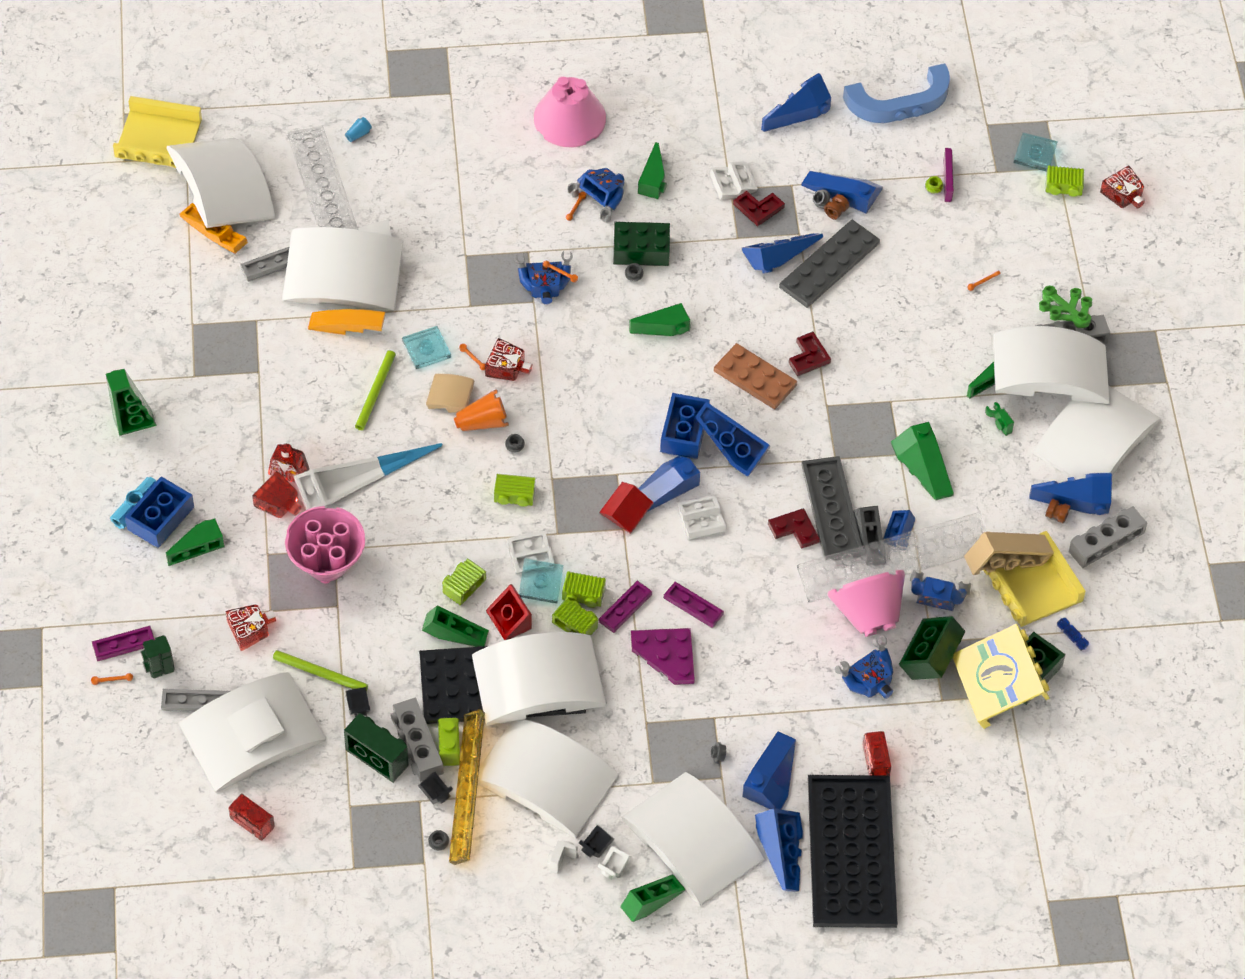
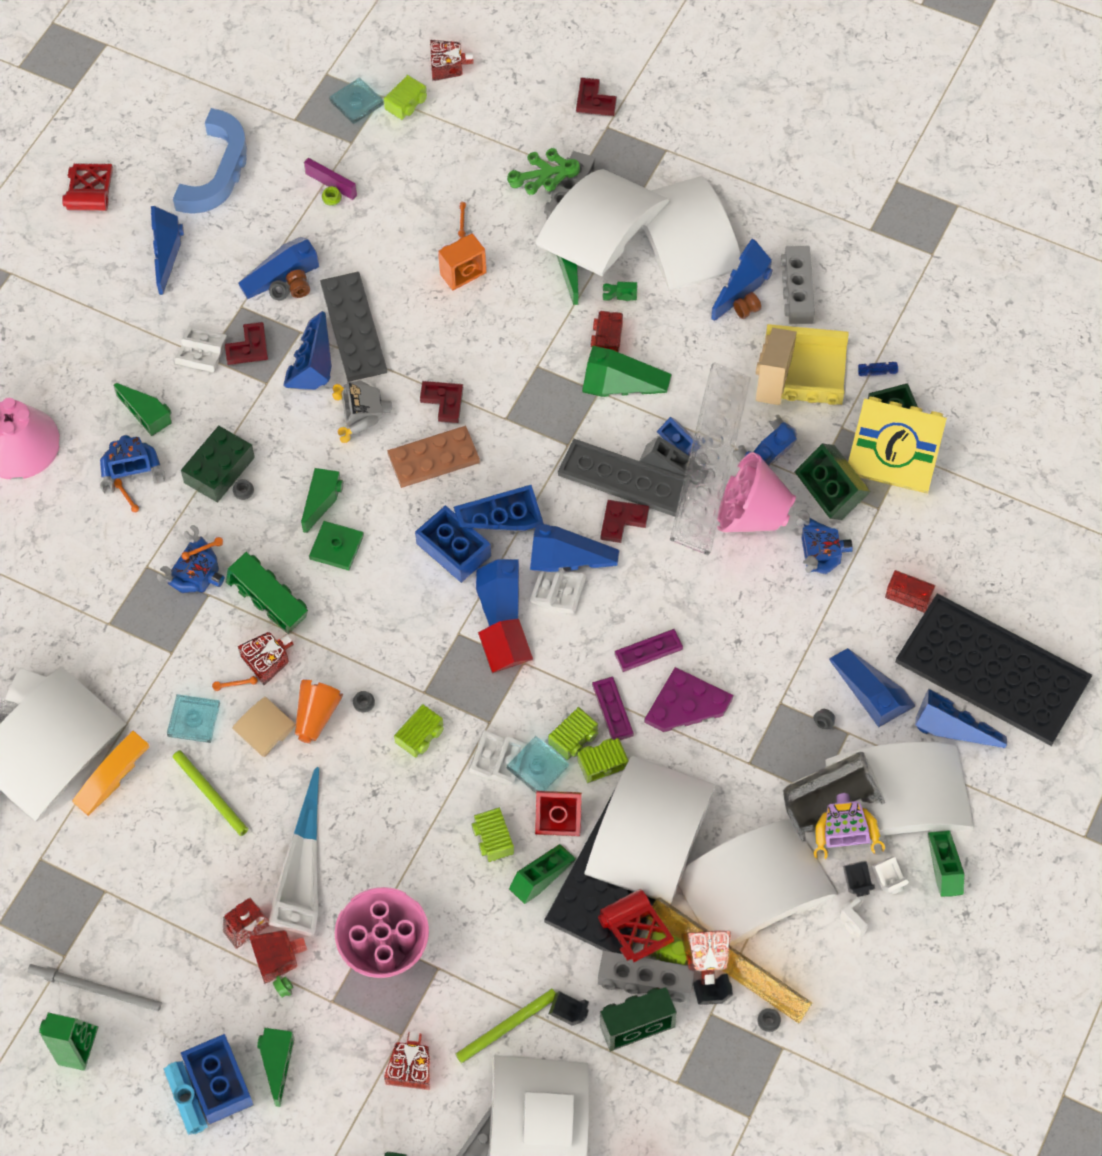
camera: 55 degrees left, 5 degrees up
none -> light grey bar [28,964,162,1011]
none -> red piece [62,164,113,211]
none -> green wedge [226,552,308,634]
none -> bright green plate [273,975,293,998]
none -> green plate [309,521,364,571]
none -> light grey torso [332,380,392,443]
none -> orange slope [438,233,487,291]
none -> blue wedge [530,524,619,572]
none -> dark red plate [576,77,617,116]
none -> clear red brick [591,311,623,352]
none -> red piece [598,889,674,963]
none -> clear red torso [681,930,731,984]
none -> clear smoke windscreen [783,752,885,842]
none -> torso [814,793,885,859]

